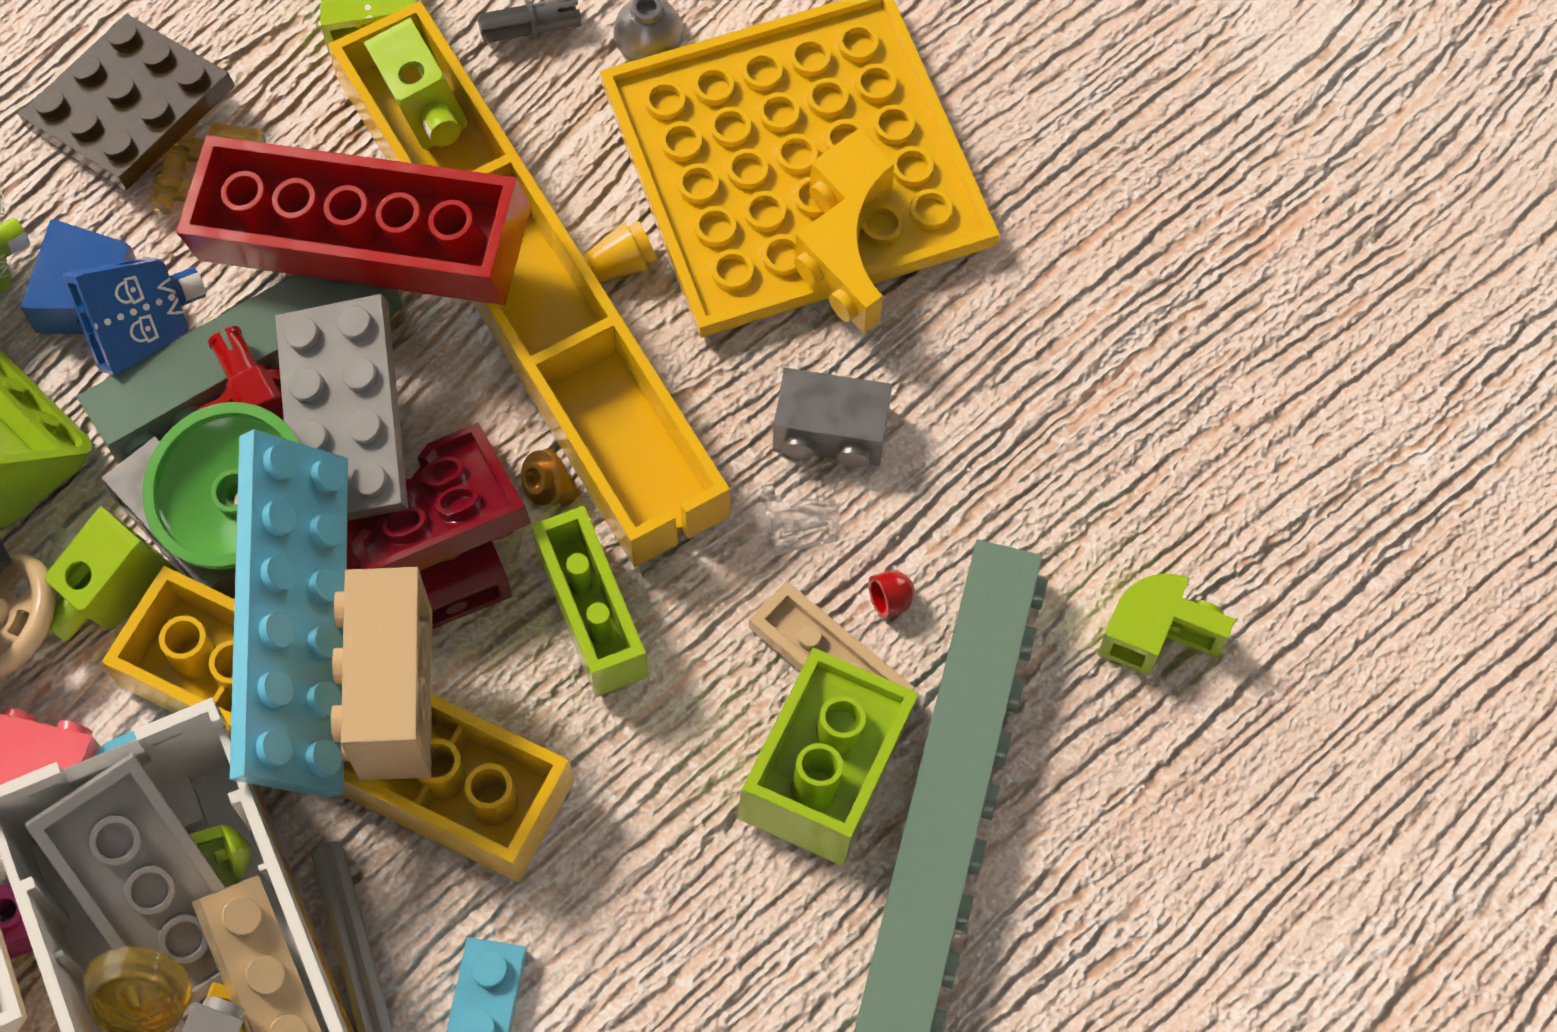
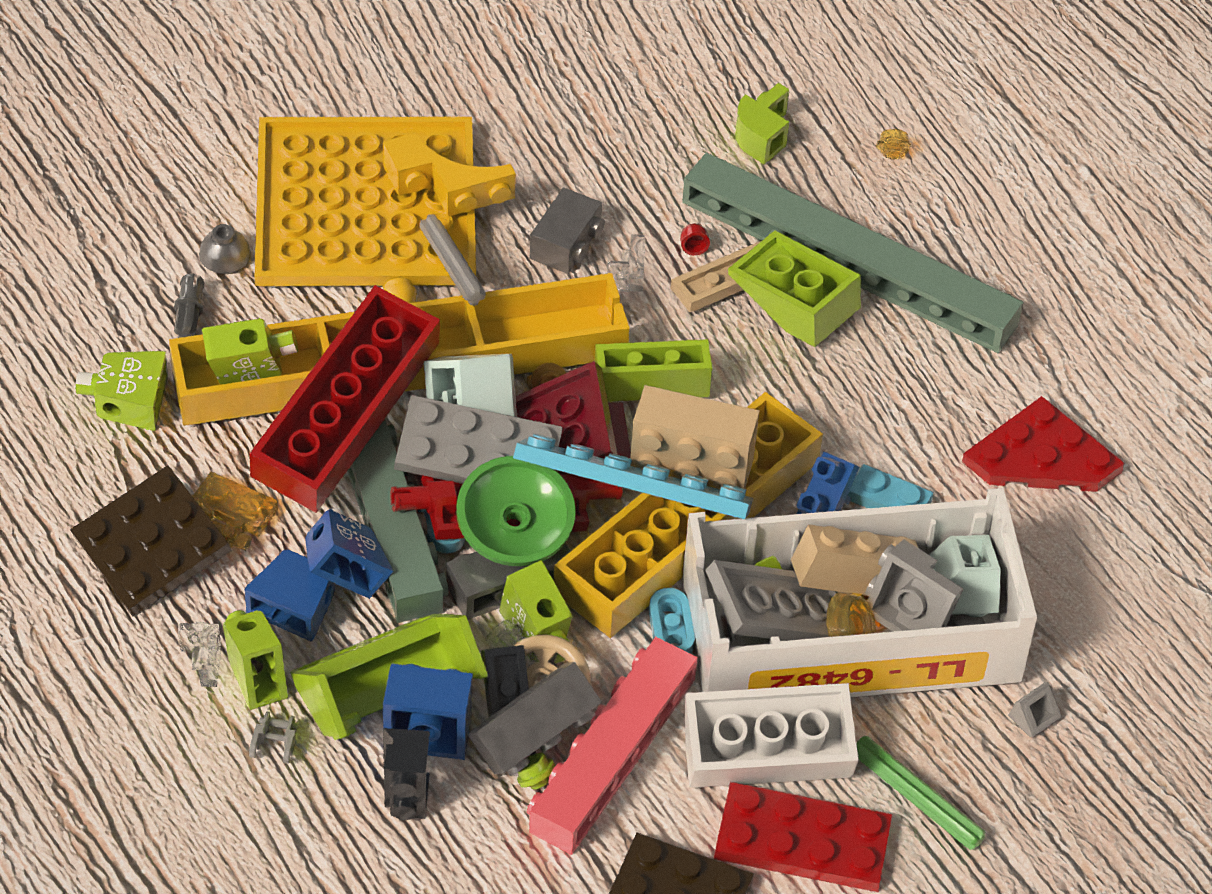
camera: 75 degrees left, 15 degrees down
none -> light grey axle [420,214,486,306]
none -> light aqua slope [424,354,517,417]
none -> blue hips [796,451,860,514]
none -> clear yellow plate [876,129,911,159]

